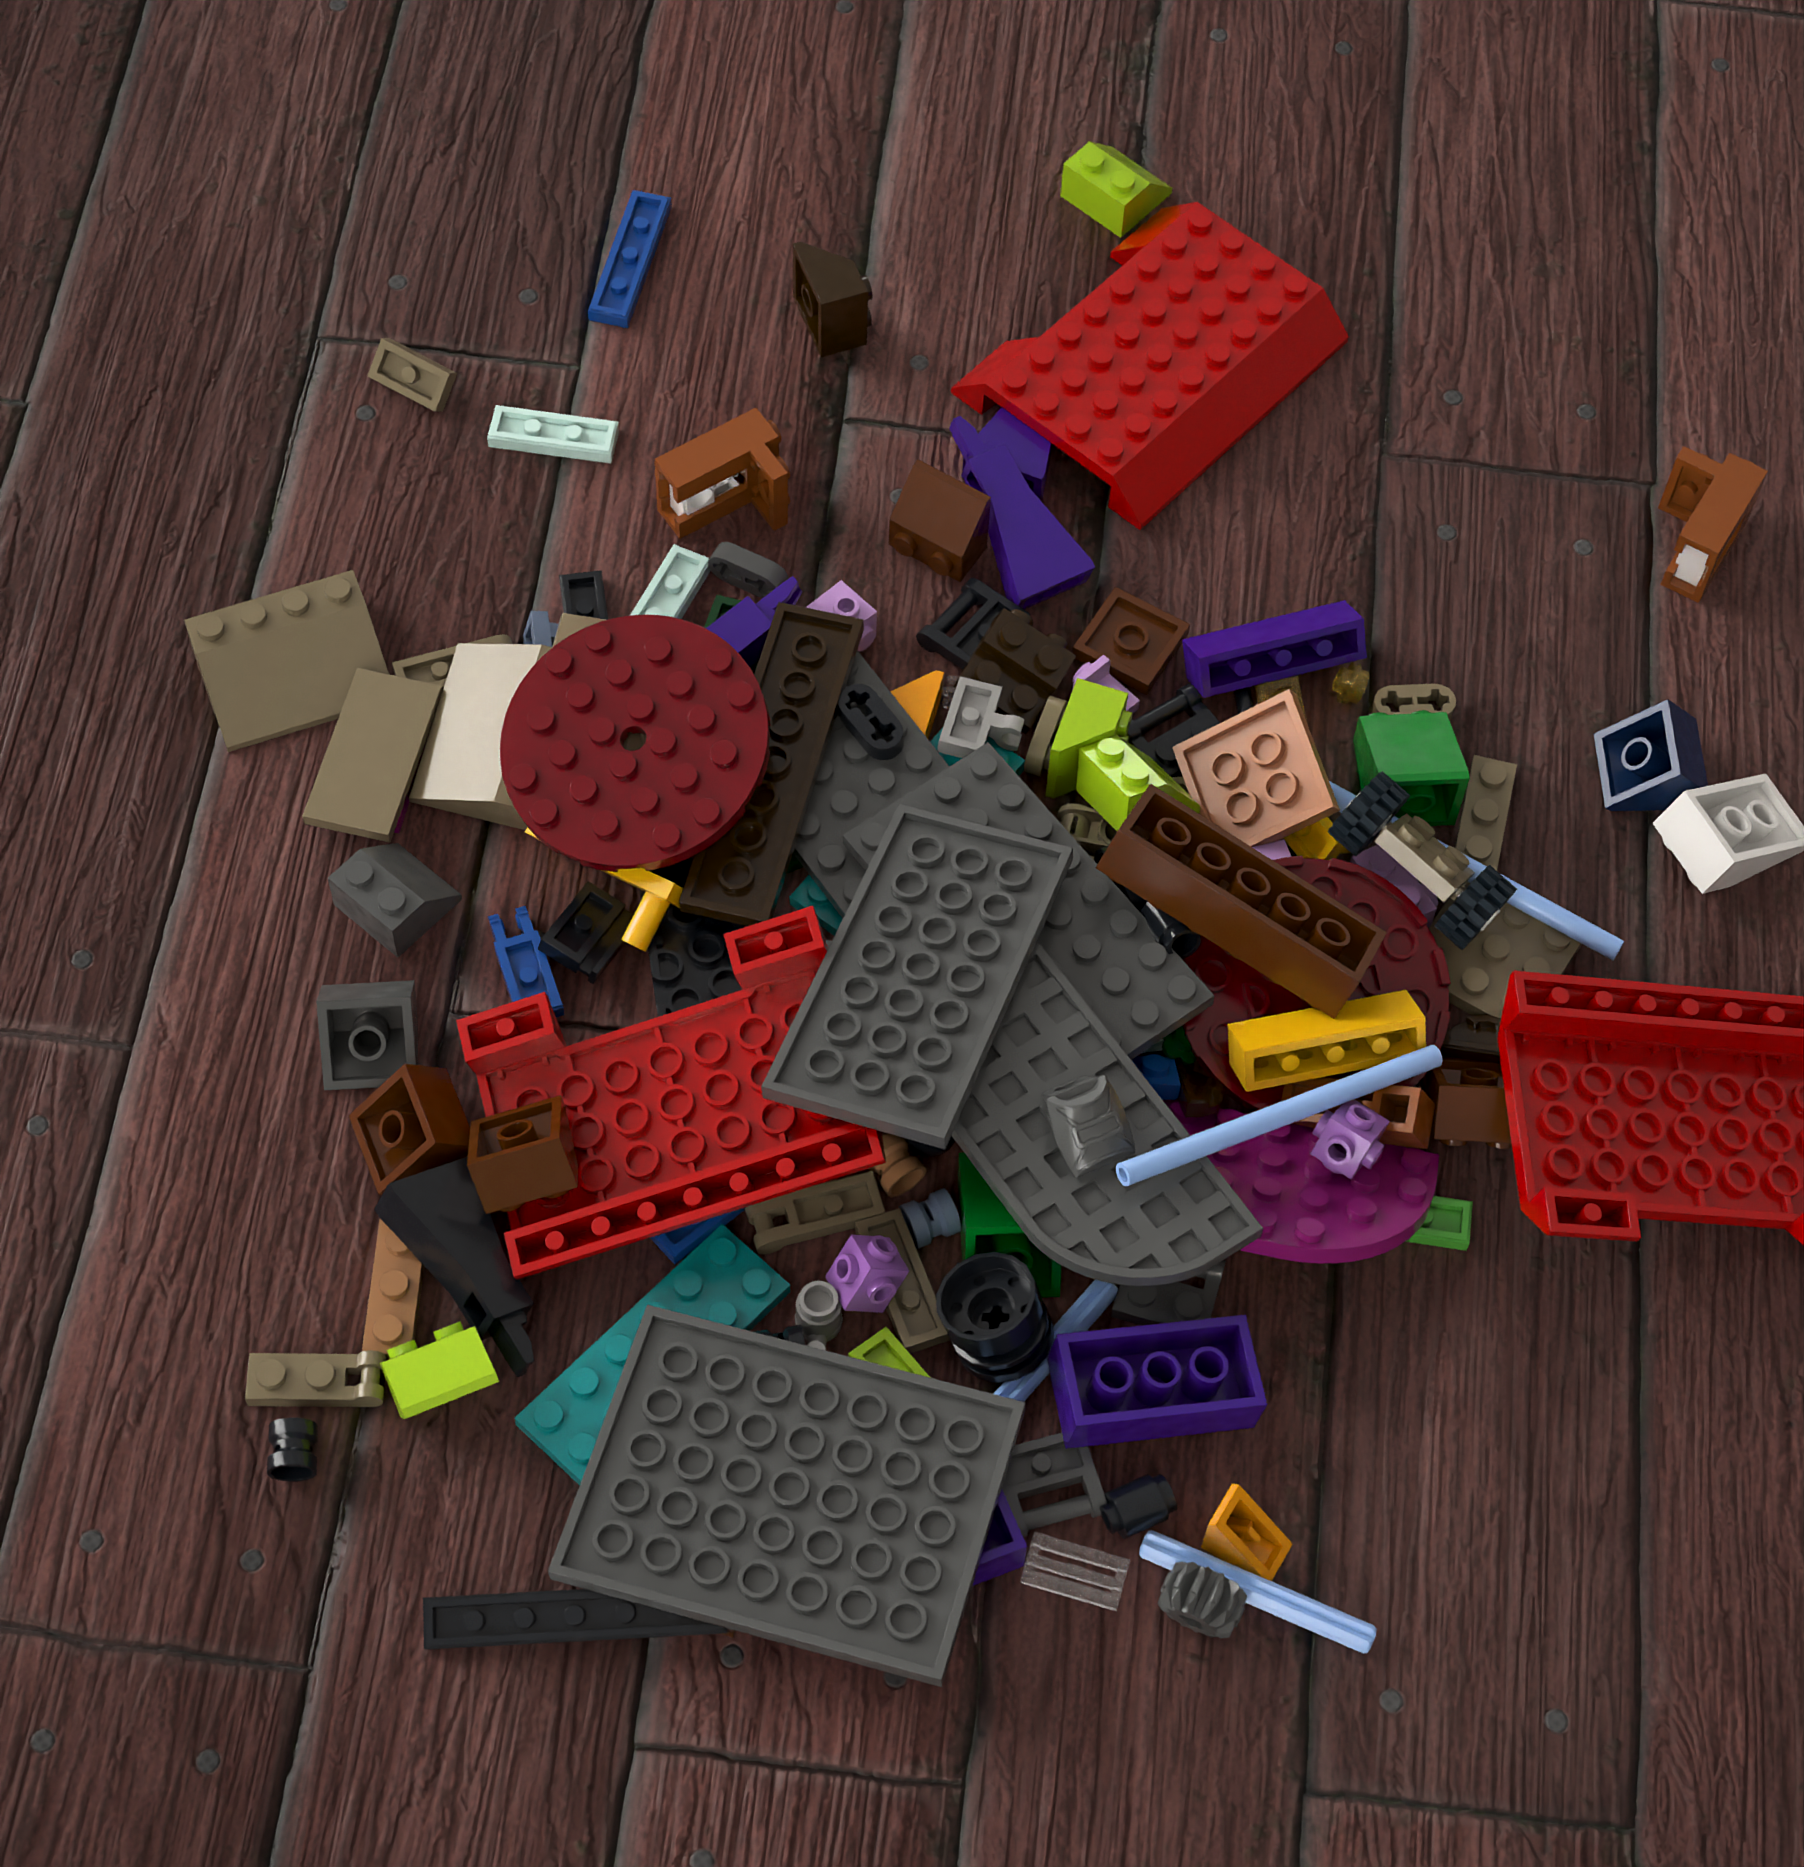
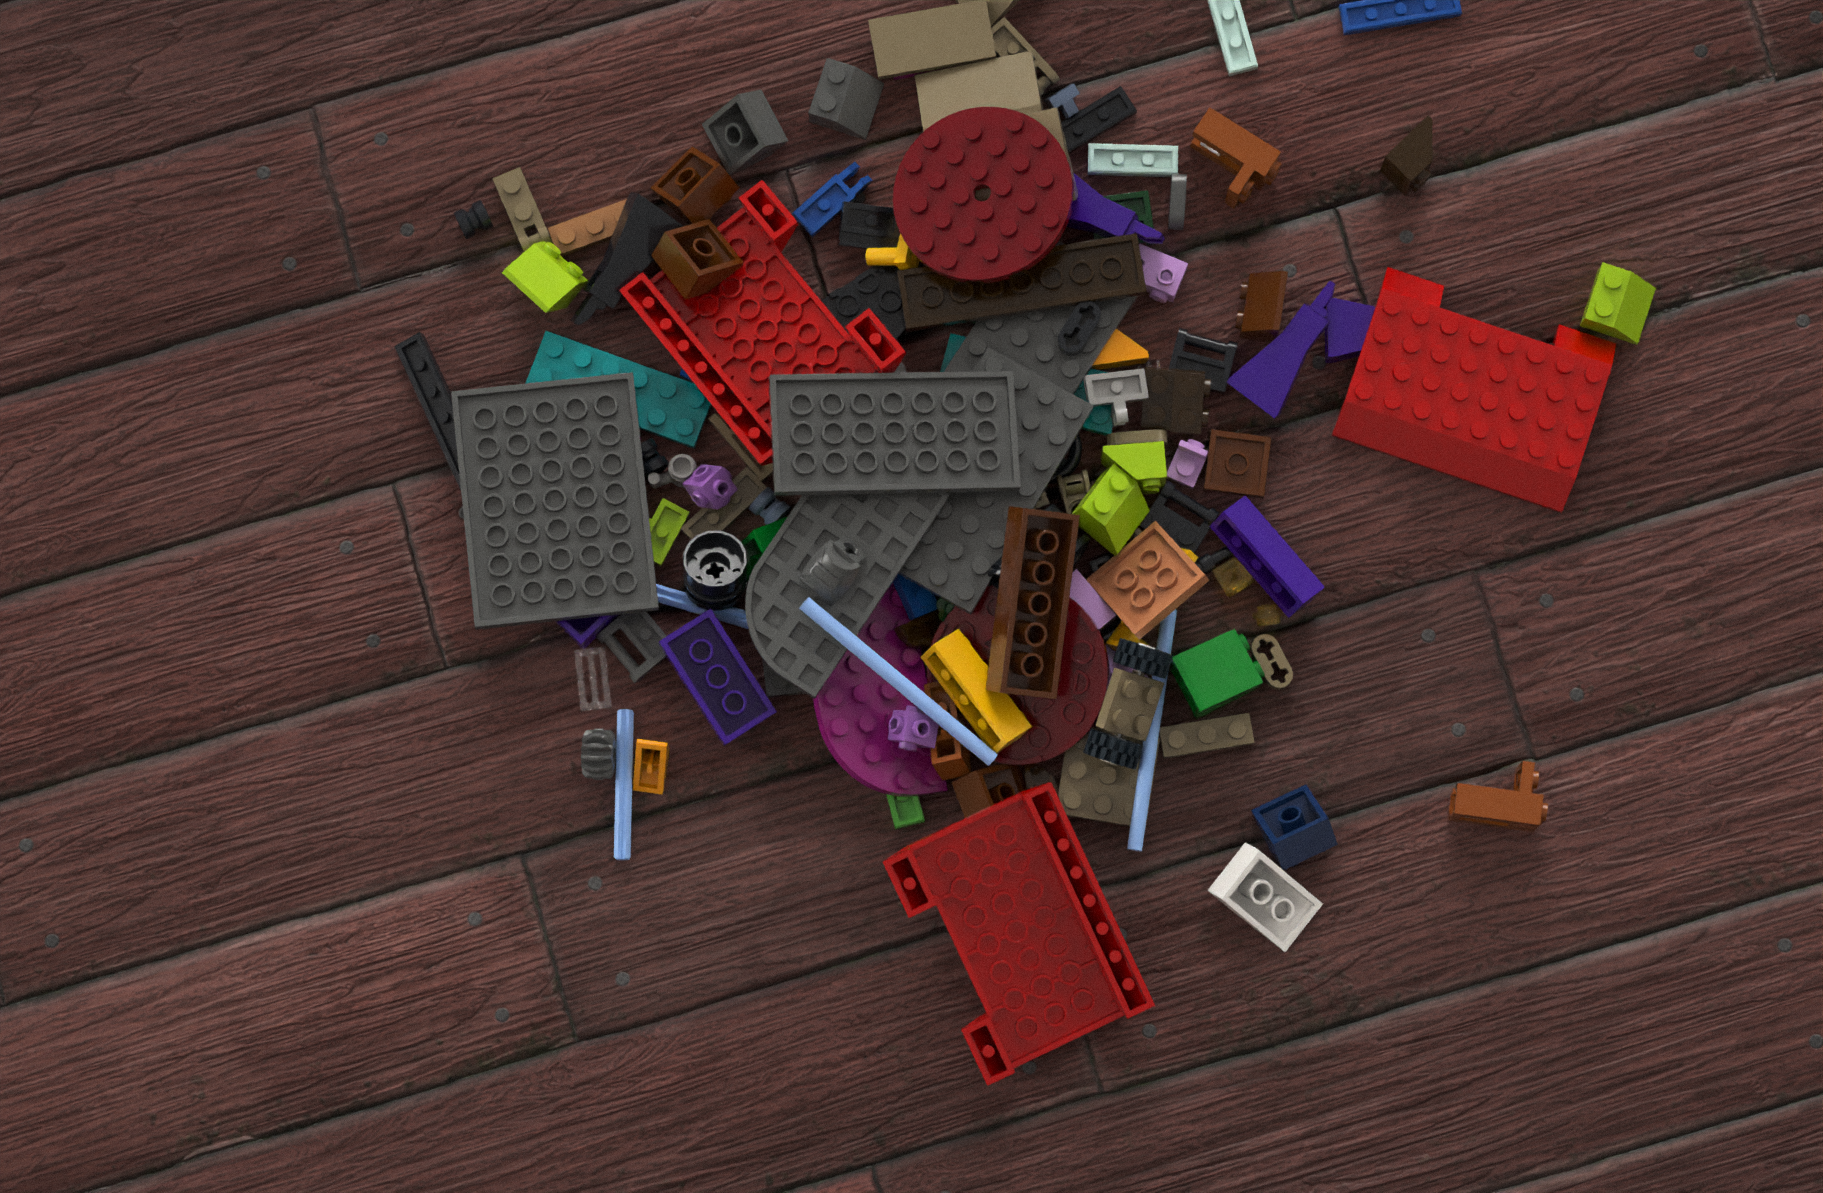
camera: 70 degrees right, 20 degrees up
black brick [1100,1474,1177,1539] -> none

